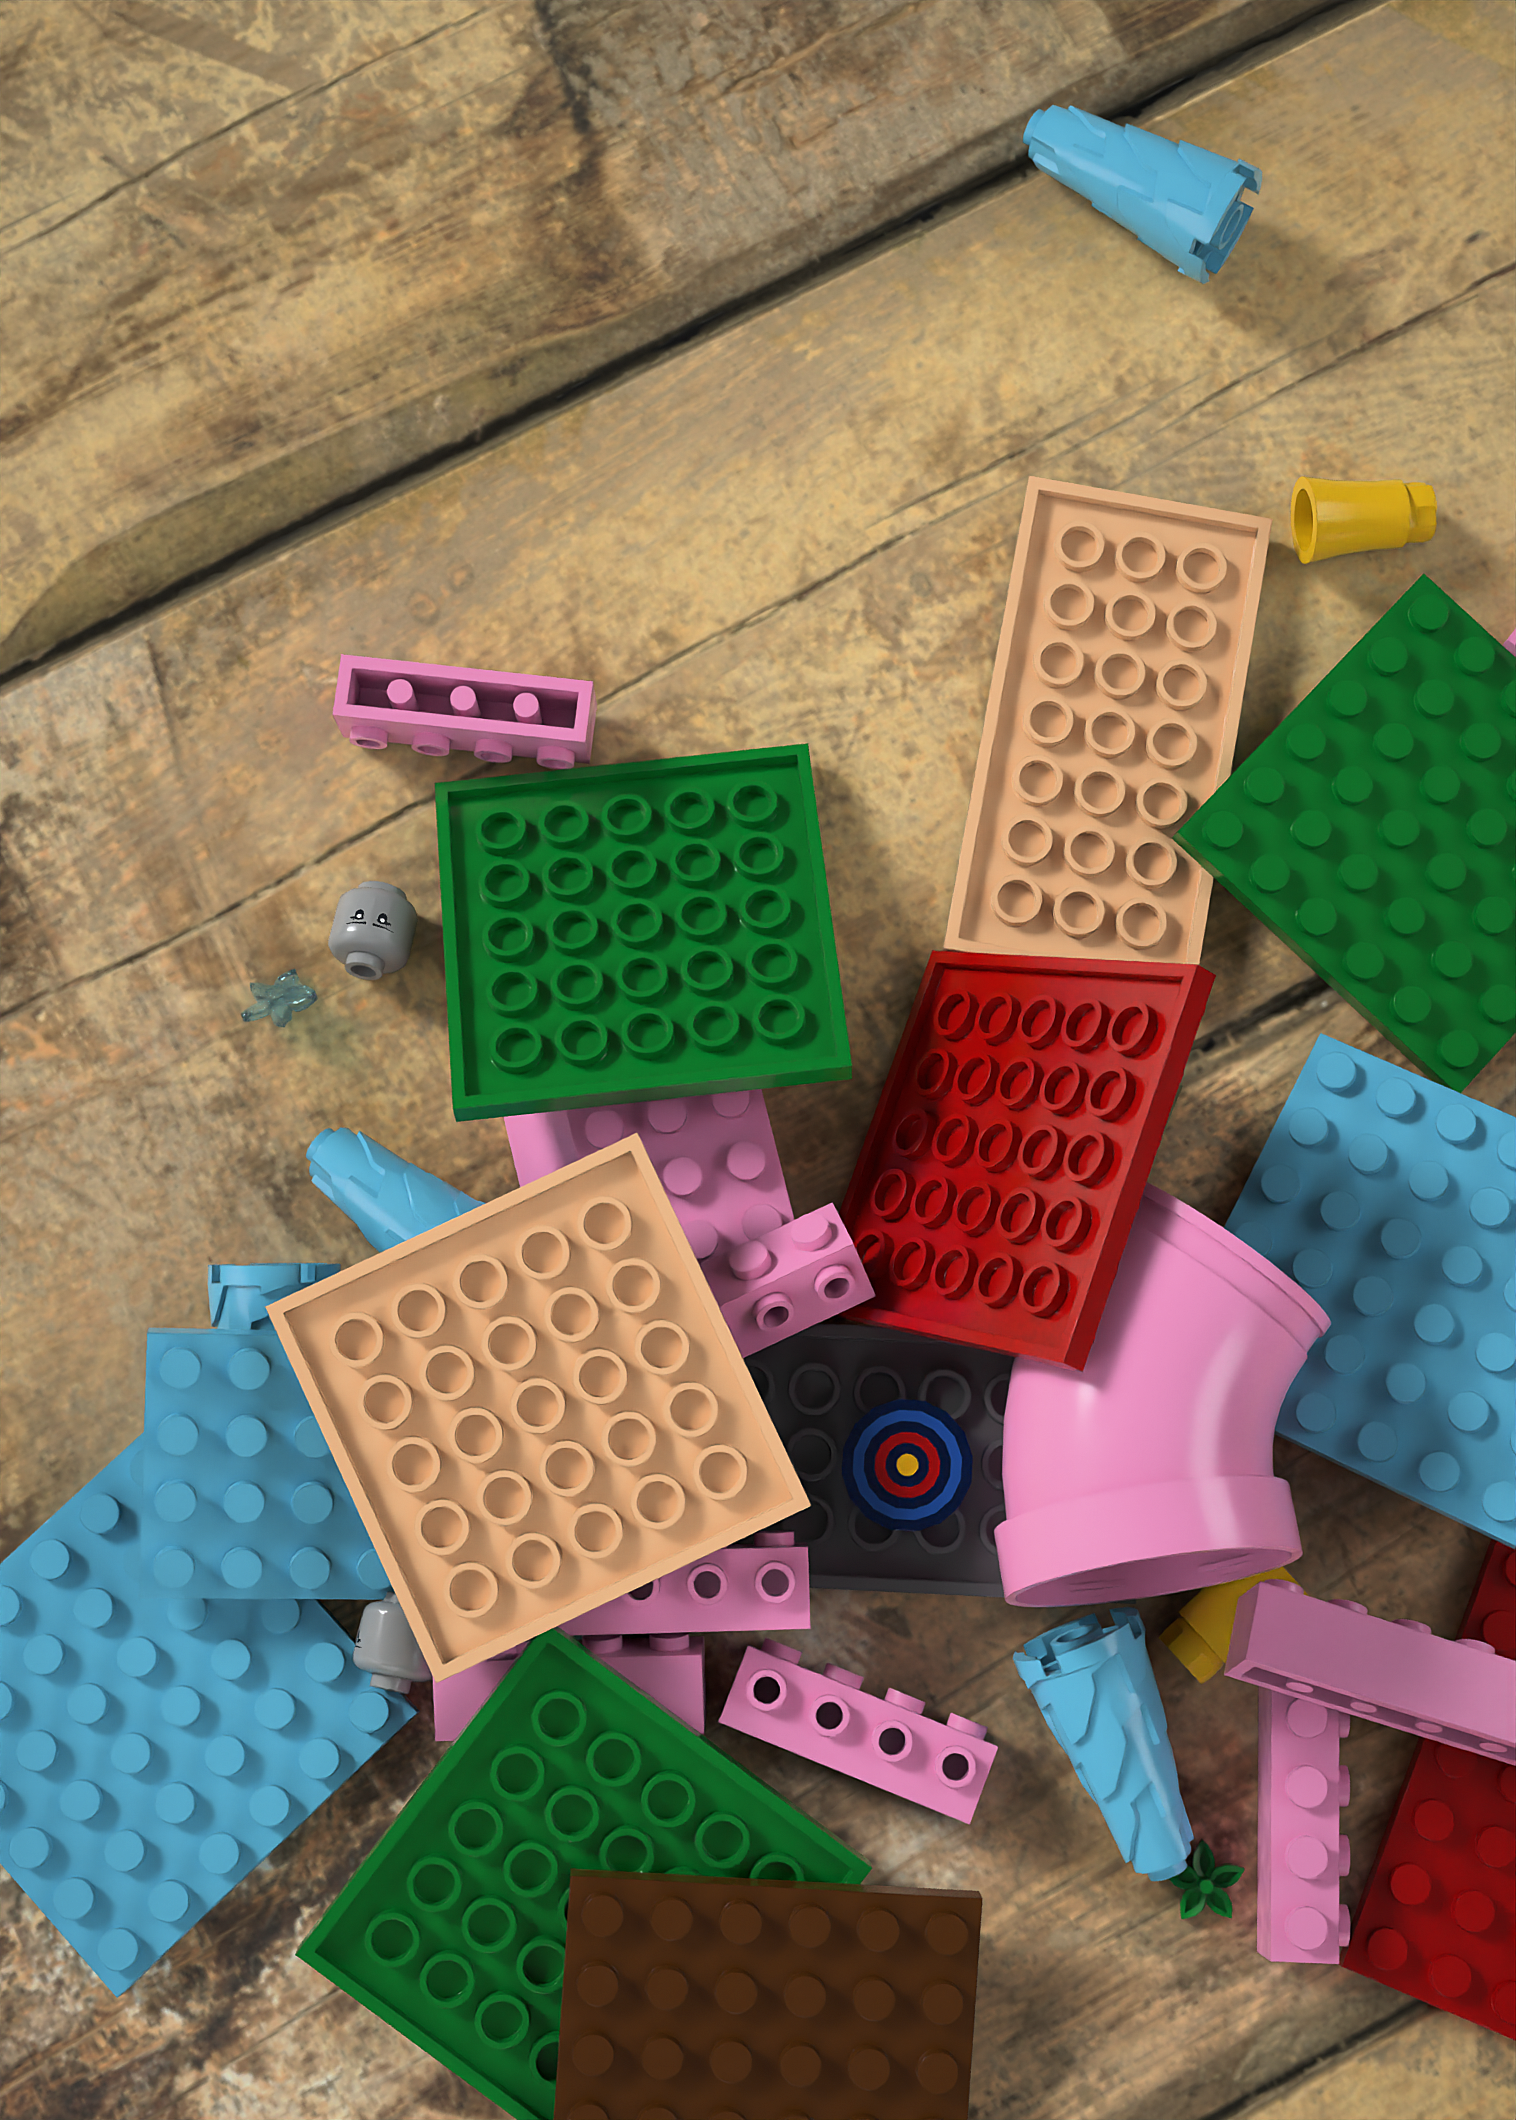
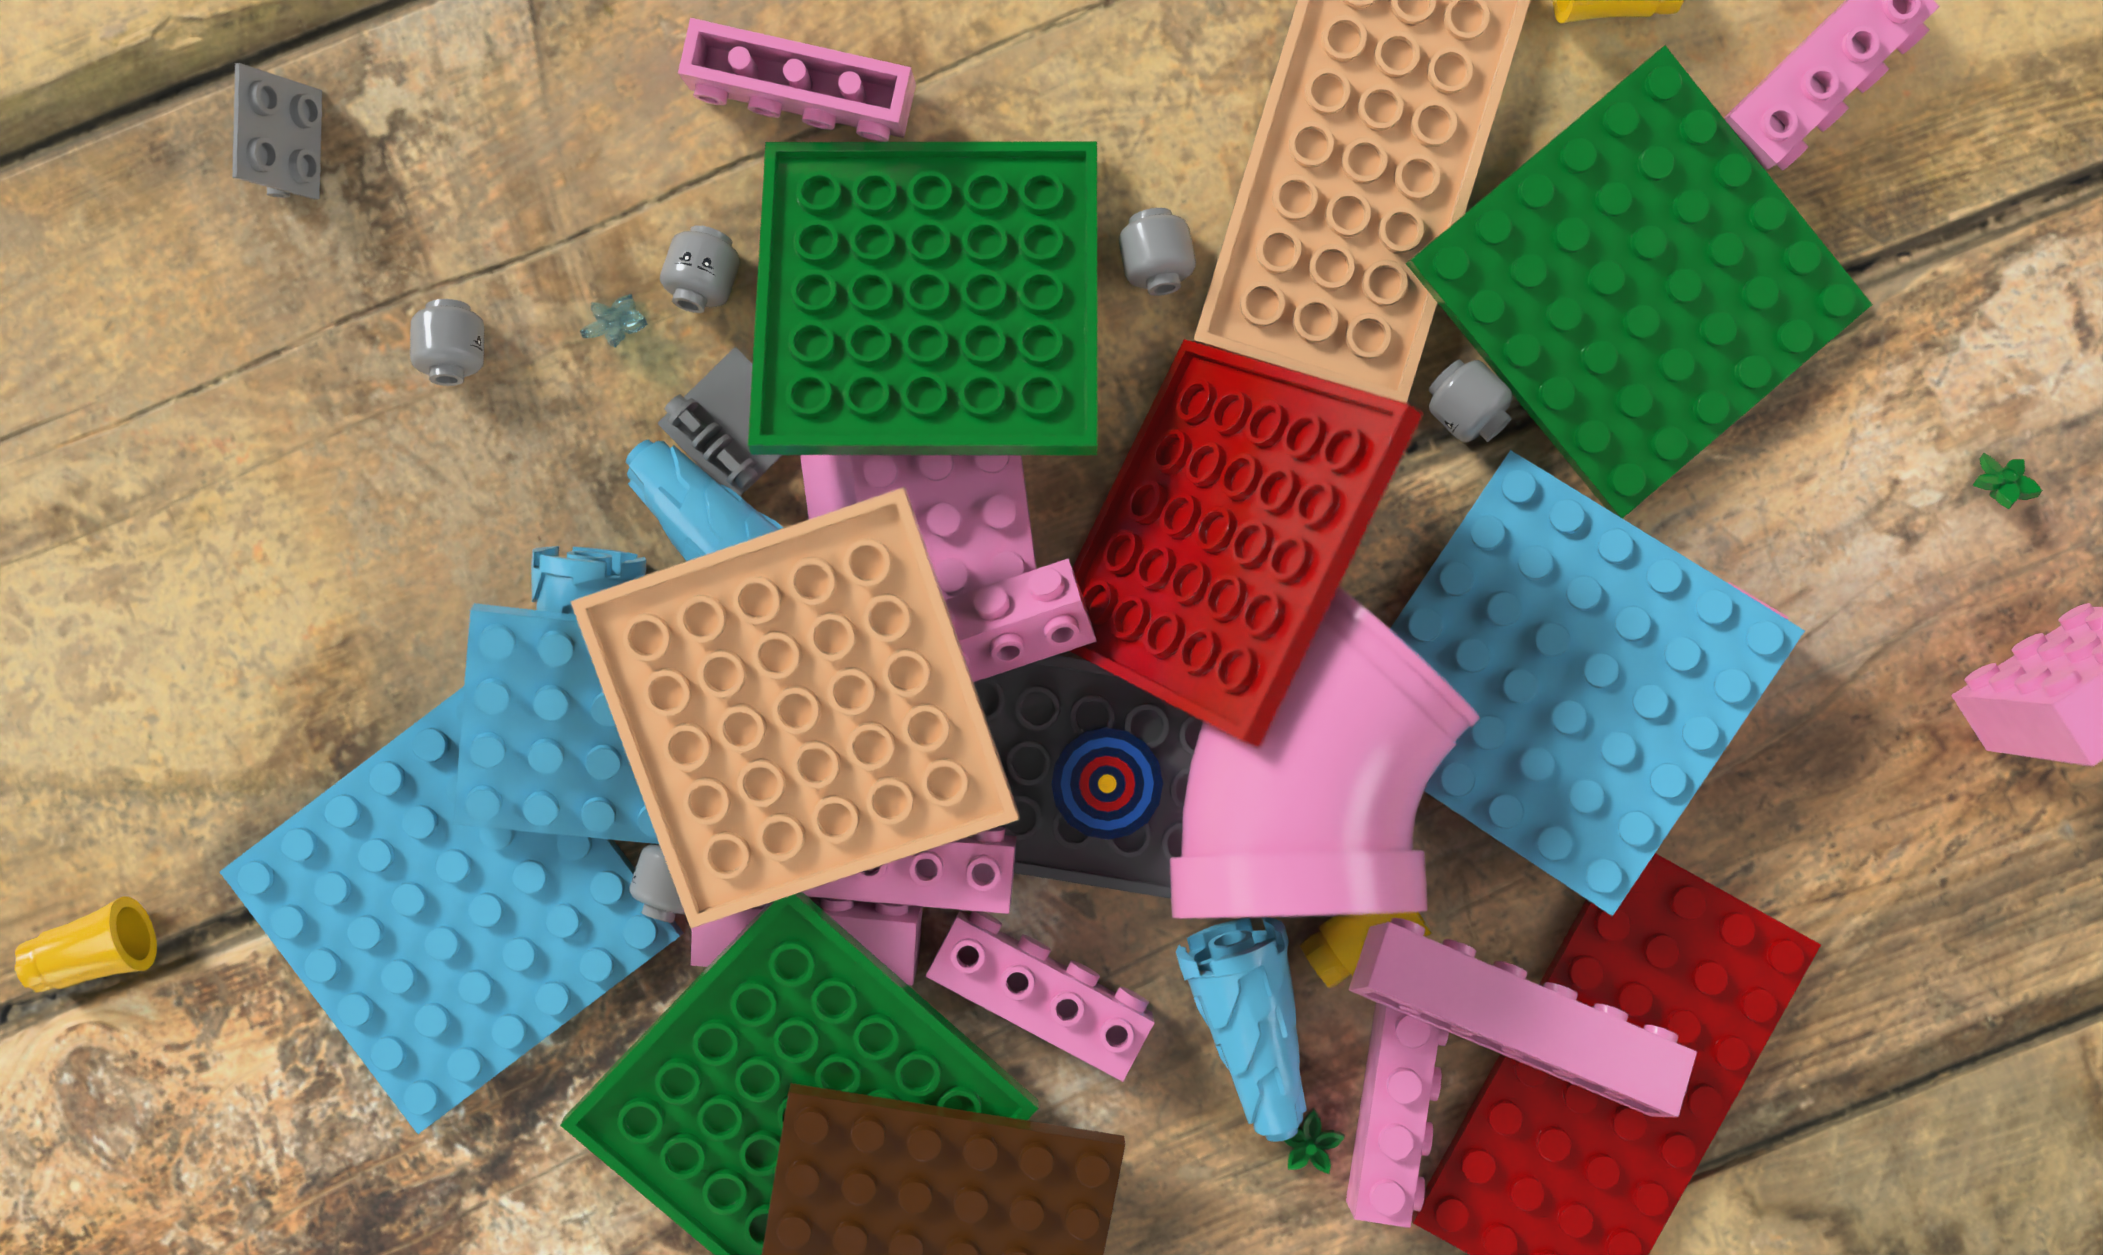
camera: 10 degrees right, 10 degrees up
none -> light grey head [410,299,484,386]
none -> light grey hinge [657,347,782,496]
none -> light grey head [1119,208,1196,296]
none -> light grey head [1428,359,1513,442]

